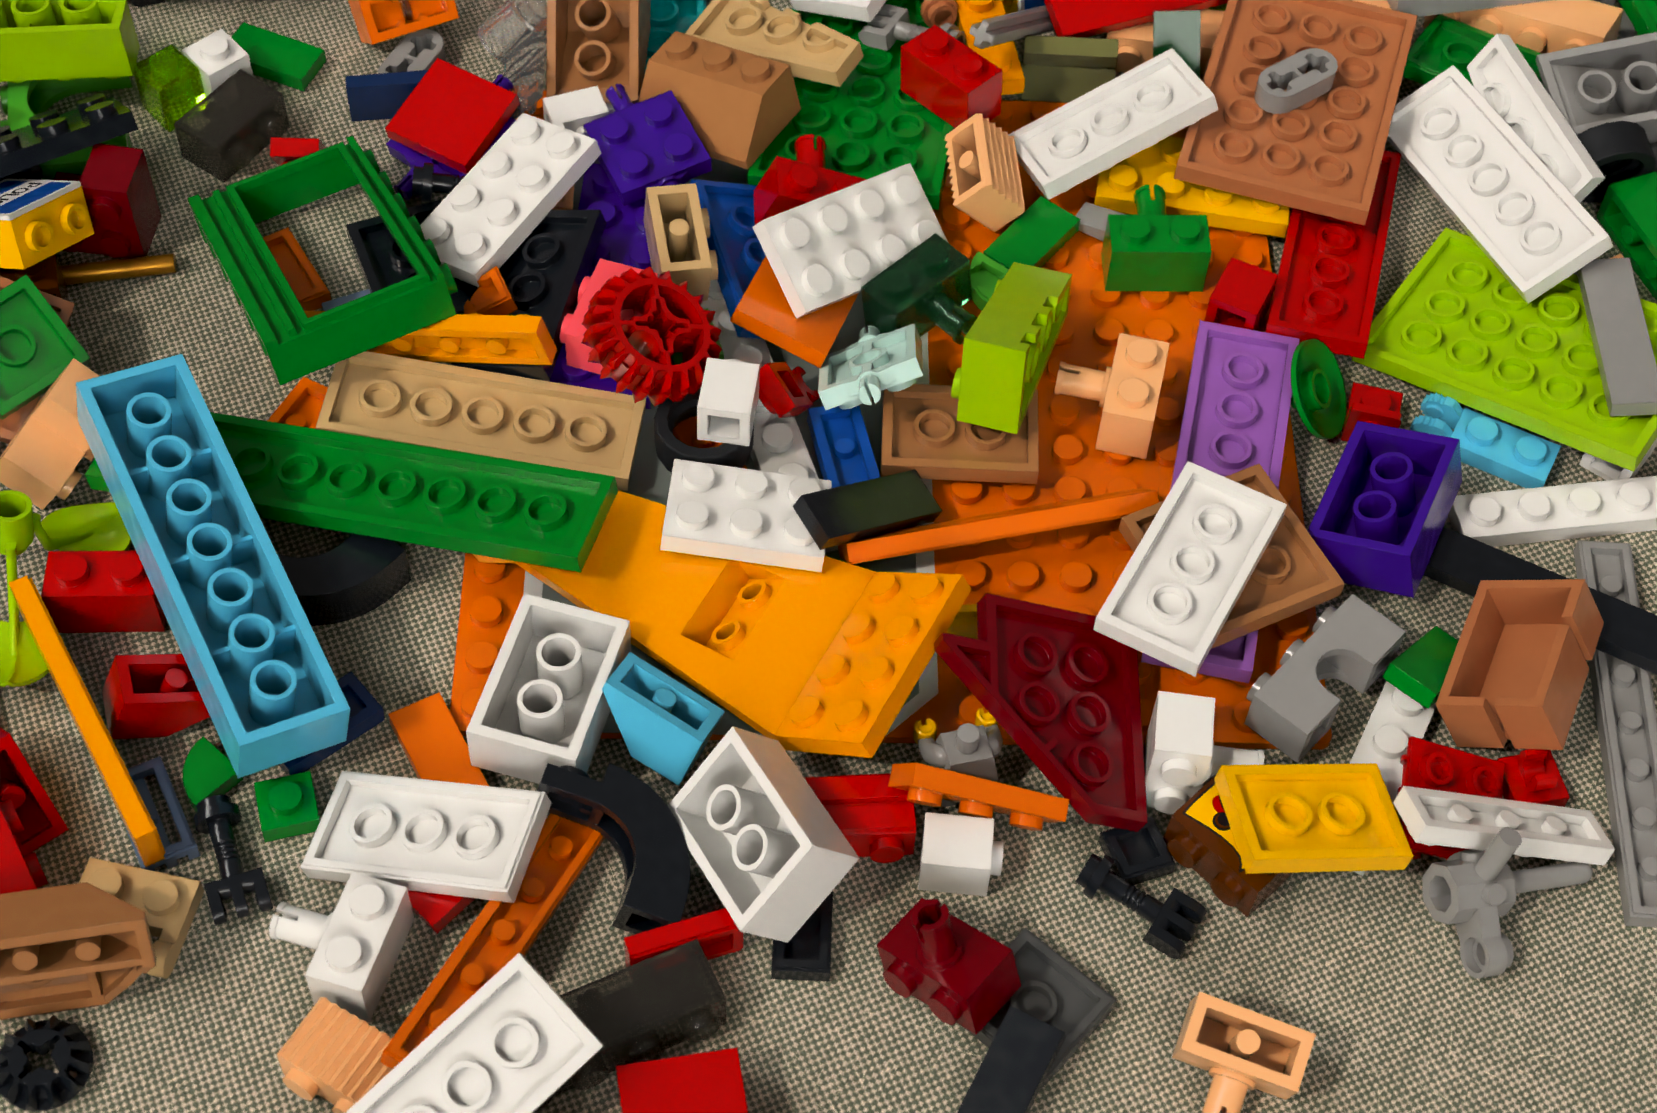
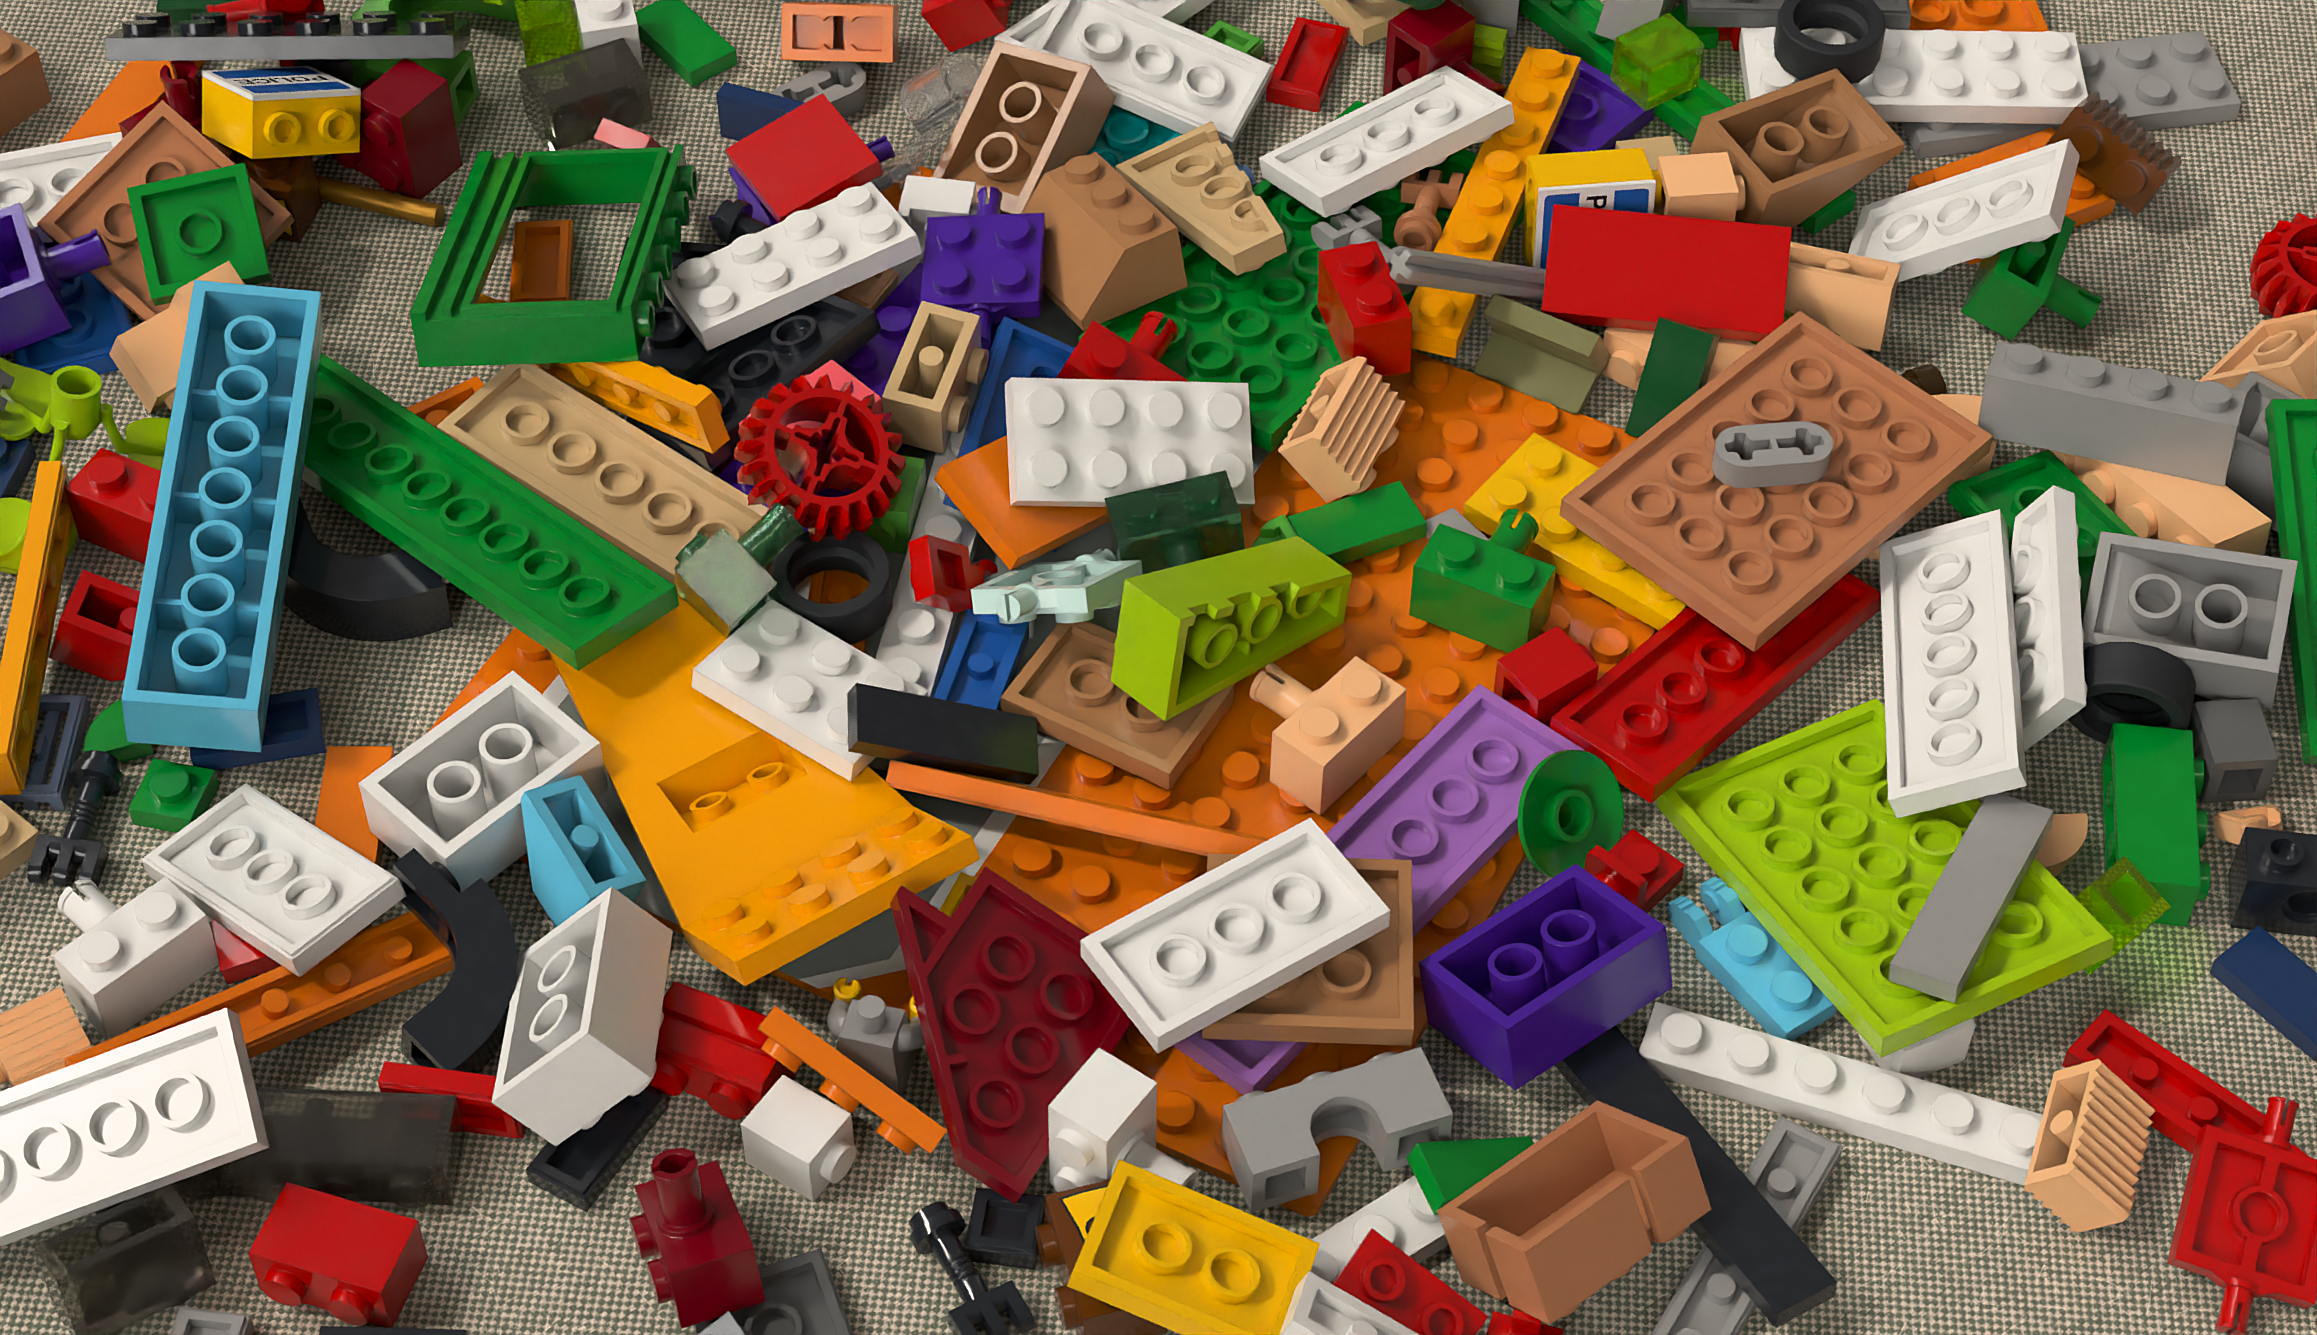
camera: 30 degrees right, 5 degrees down
orange tile [464,266,518,315] -> none
white brick [697,357,760,446] -> none
white plate [1008,48,1219,200] -> none
none -> clear green brick [674,502,804,638]

